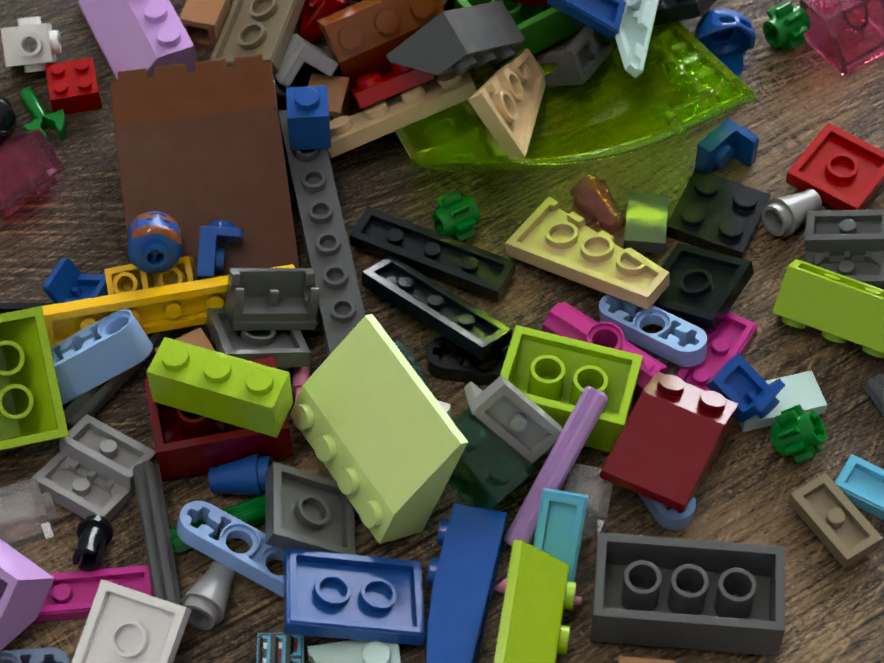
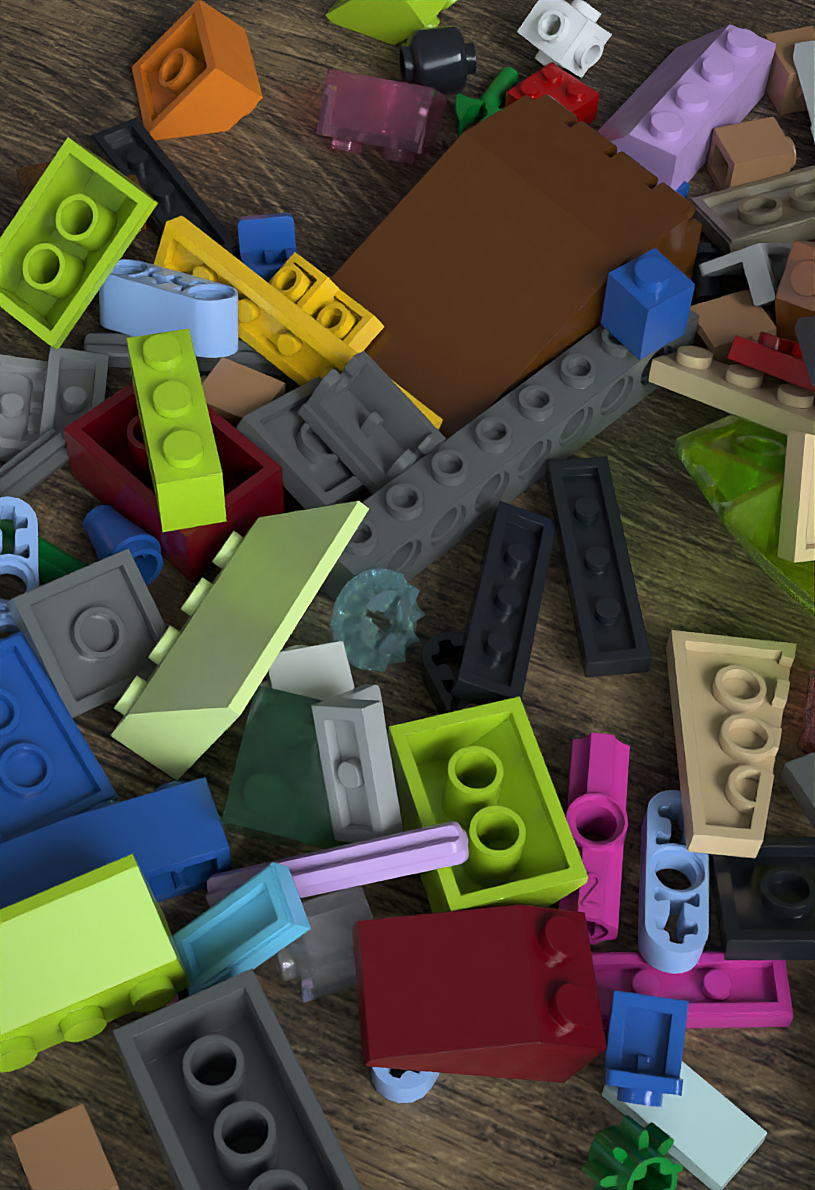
camera: 55 degrees right, 0 degrees up
blue head [127,211,182,274] -> none
blue bracket [197,220,243,280] -> none
green gear [430,191,481,242] -> none

